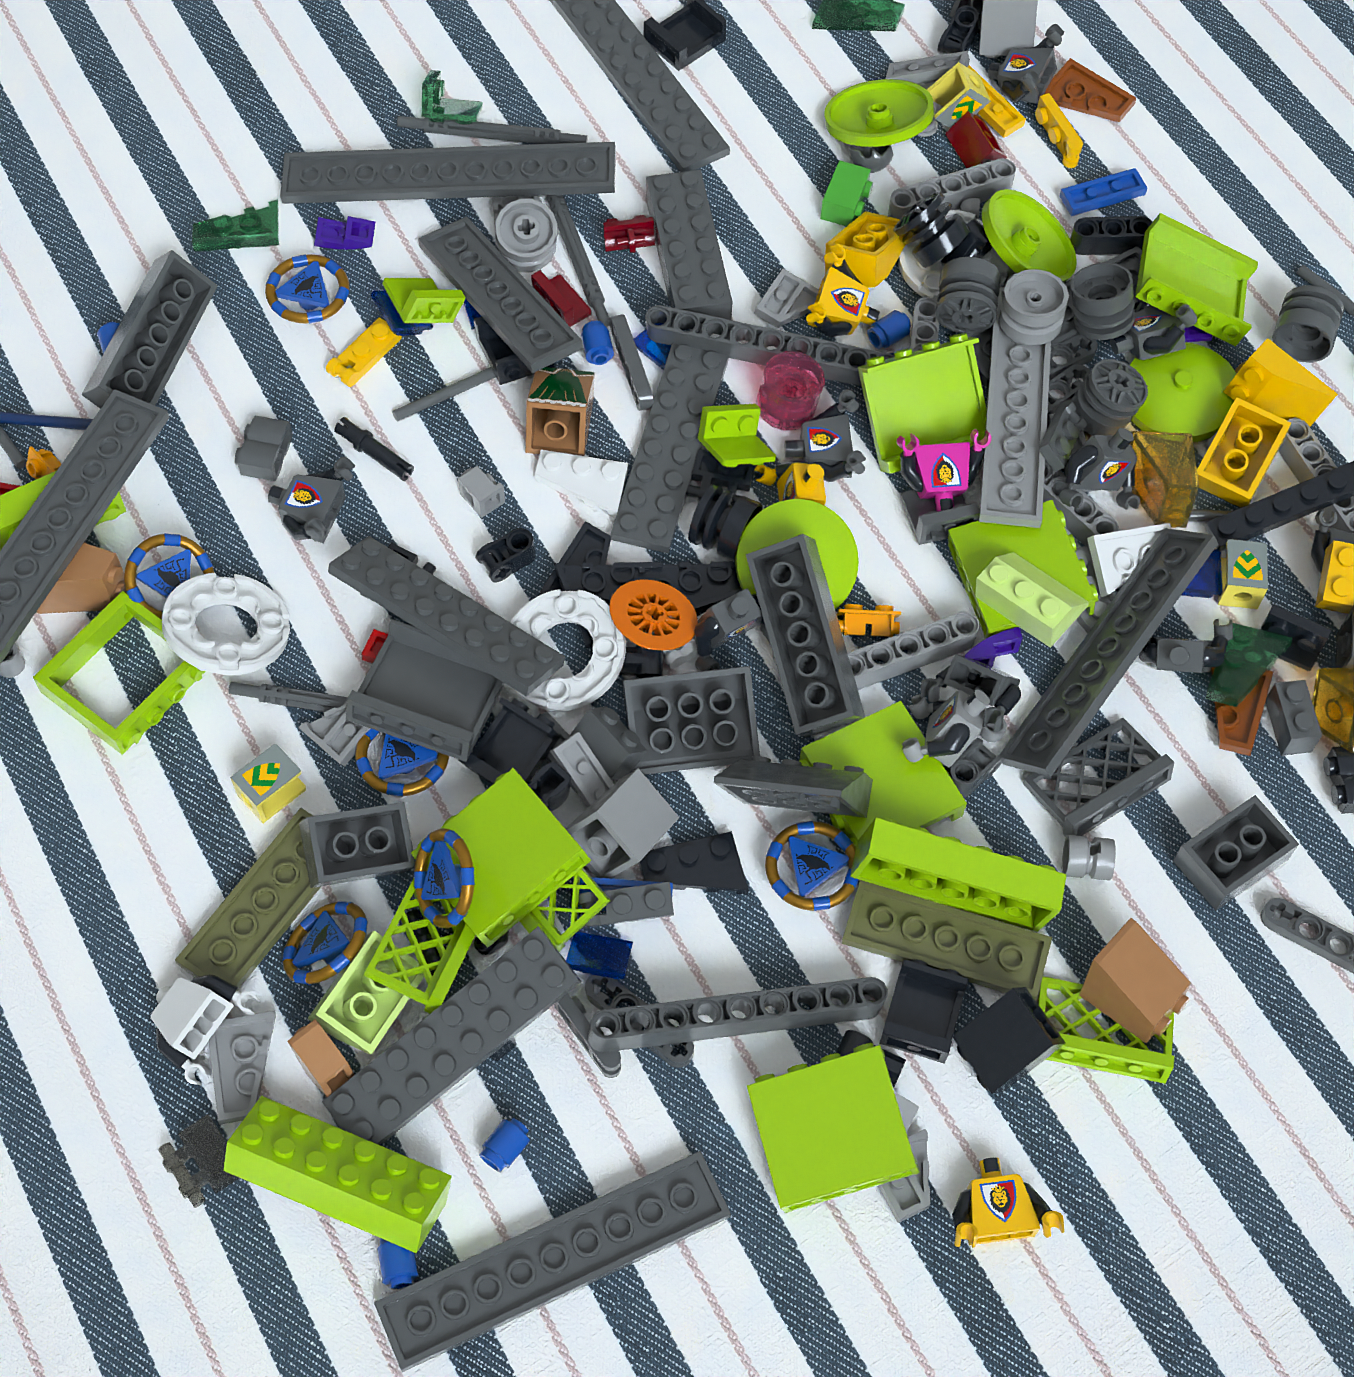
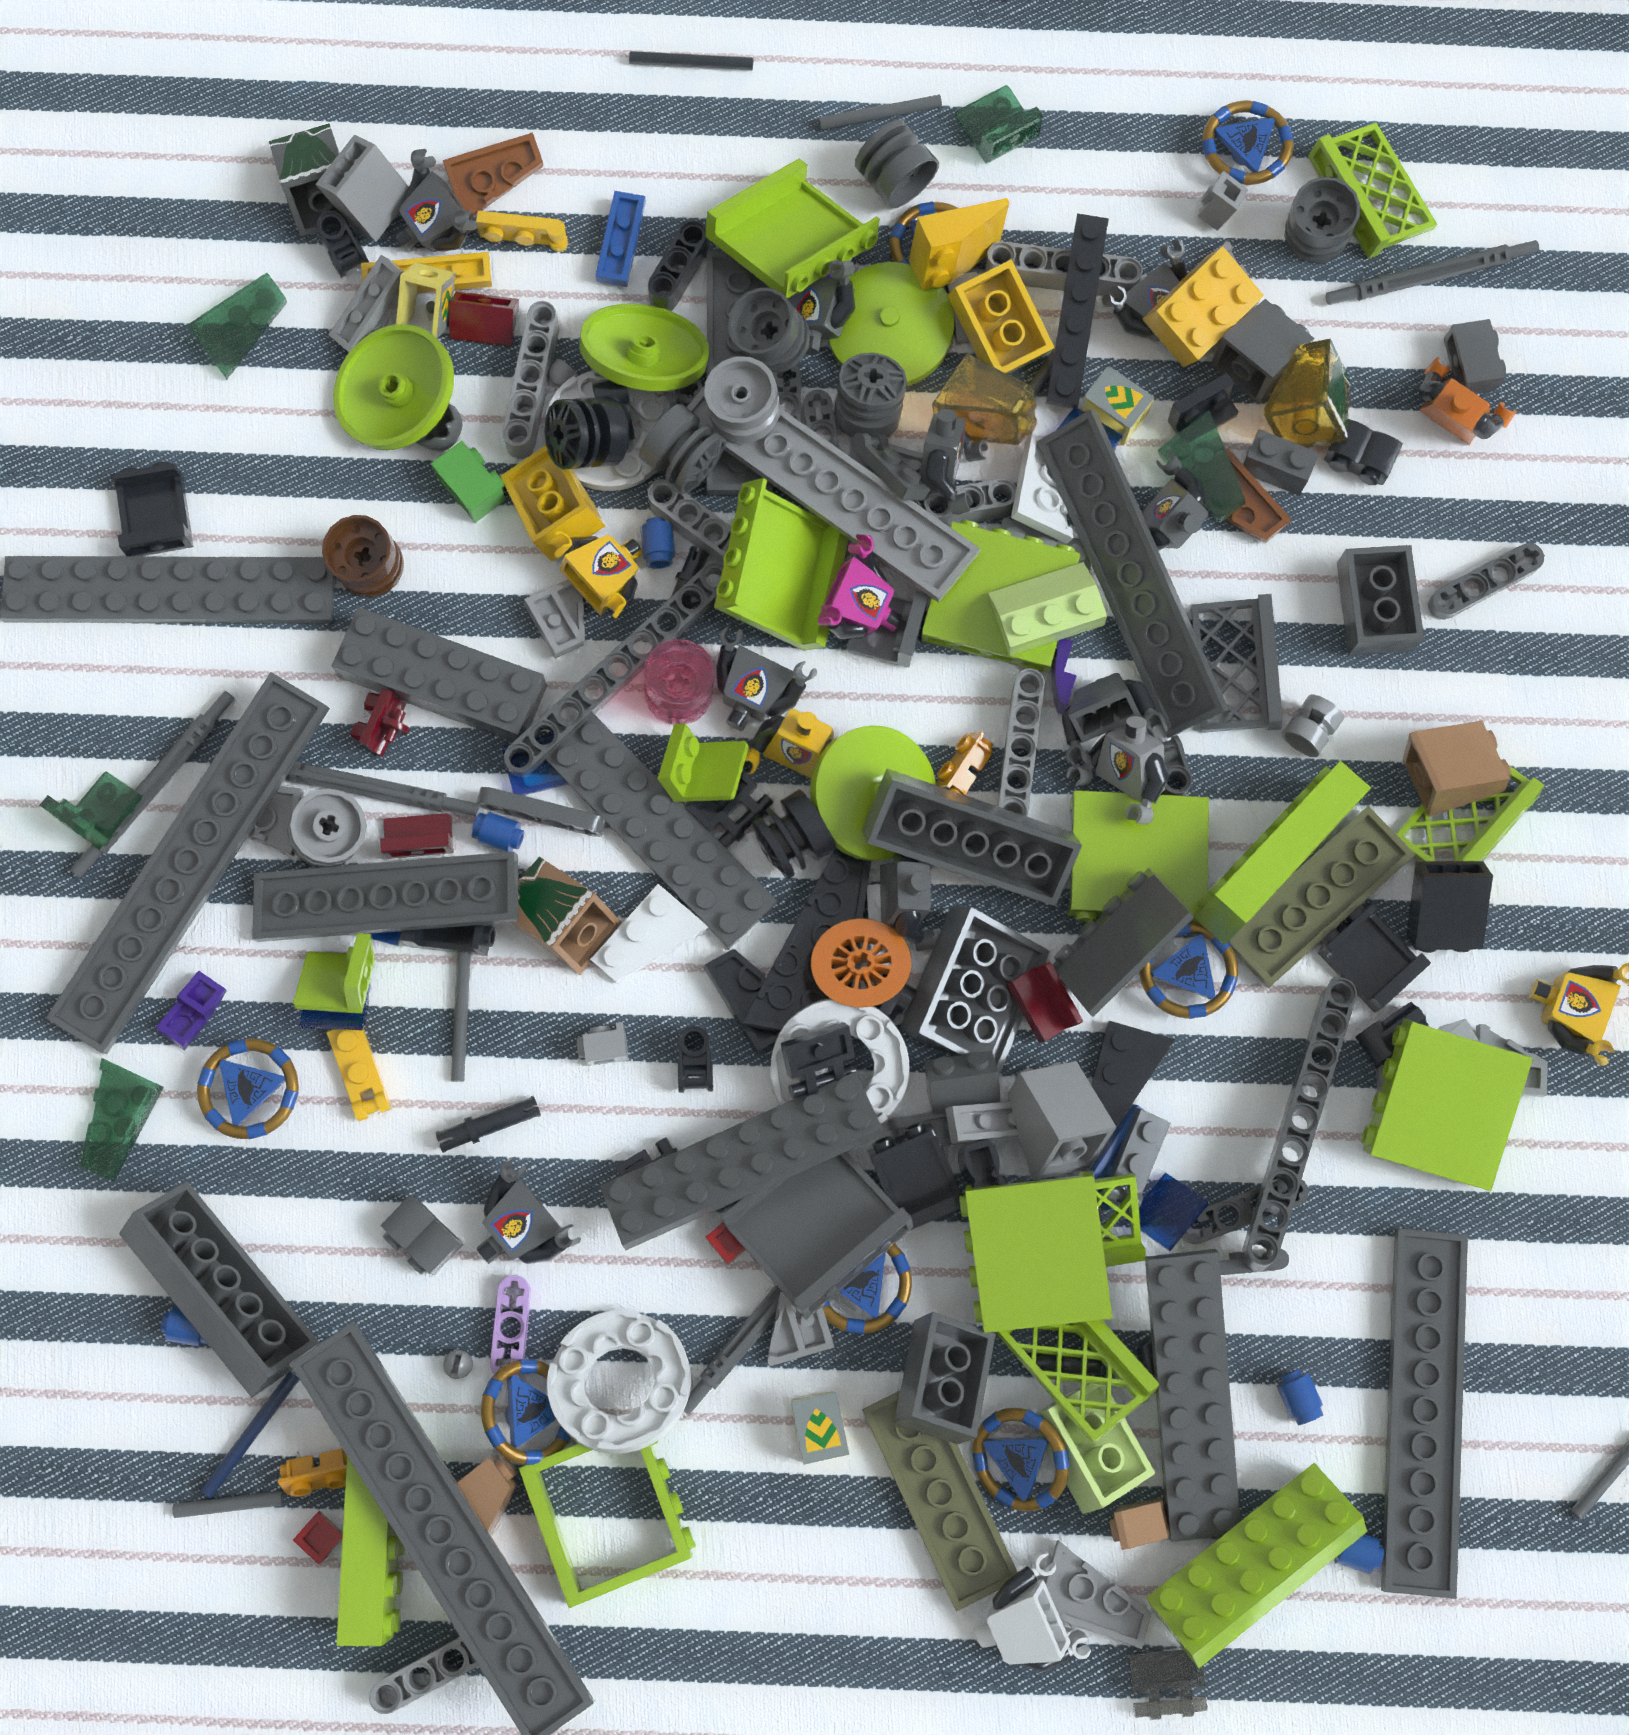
camera: 60 degrees left, 15 degrees up
piece [414,828,475,928] -> none
none -> reddish brown wheel [322,515,404,598]
none -> light grey hinge [443,1350,473,1379]
none -> lavender beam [490,1275,531,1377]
none -> black bar [629,51,754,70]
none -> black plate [781,1022,857,1099]
none -> dark red panel [1006,962,1083,1043]

